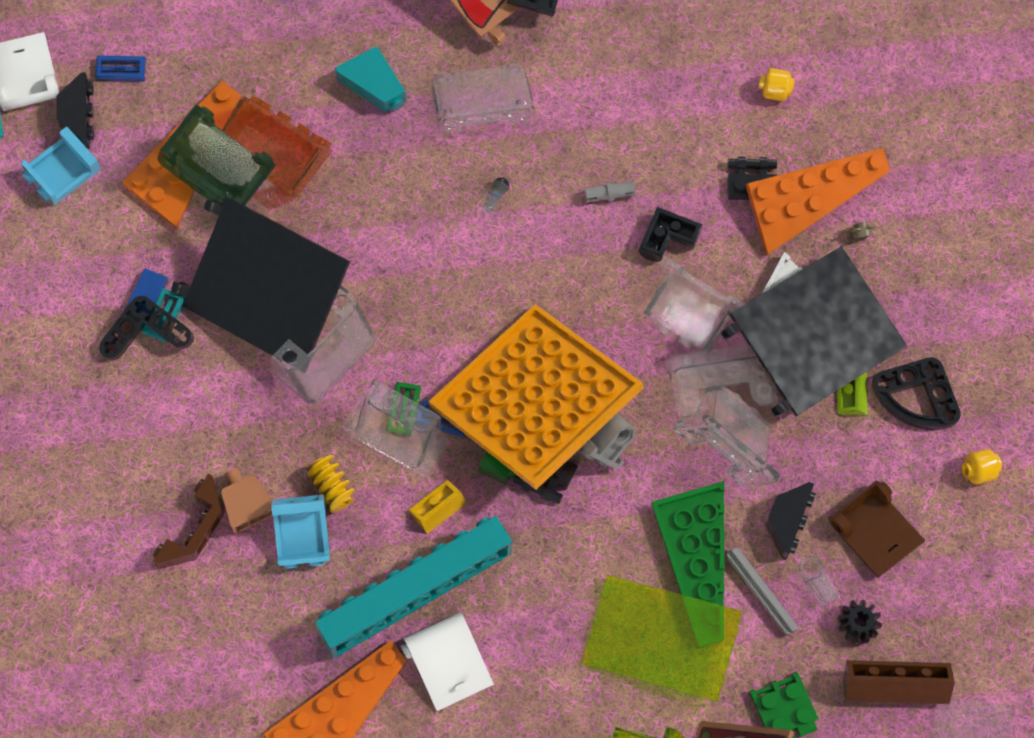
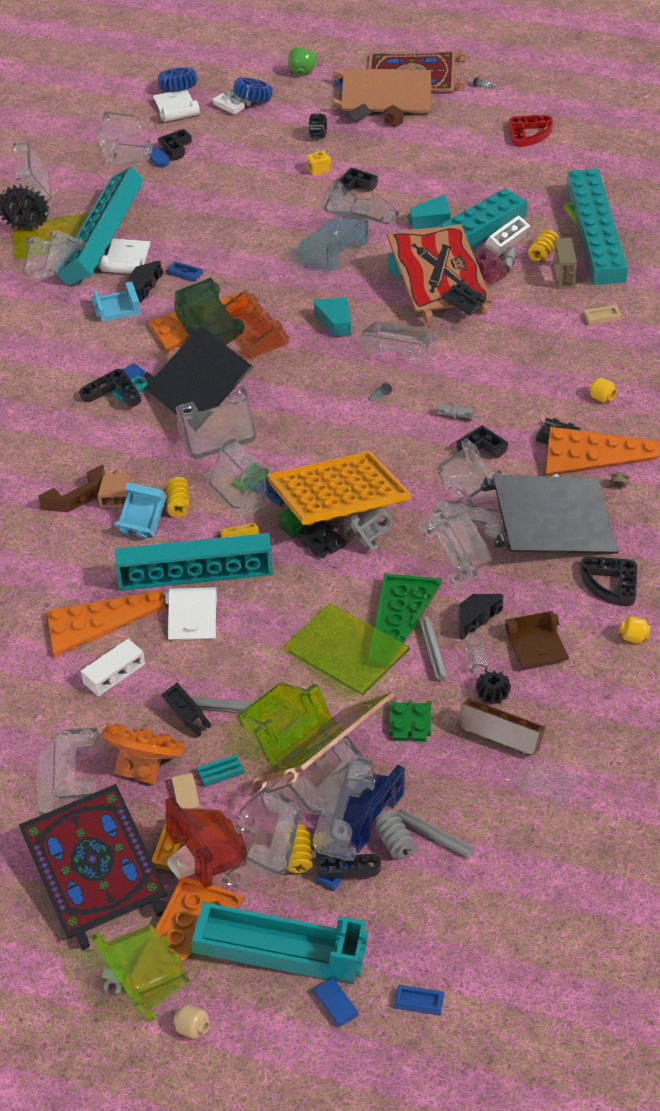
camera: 30 degrees right, 25 degrees down
lime slope [837,372,868,415] -> none

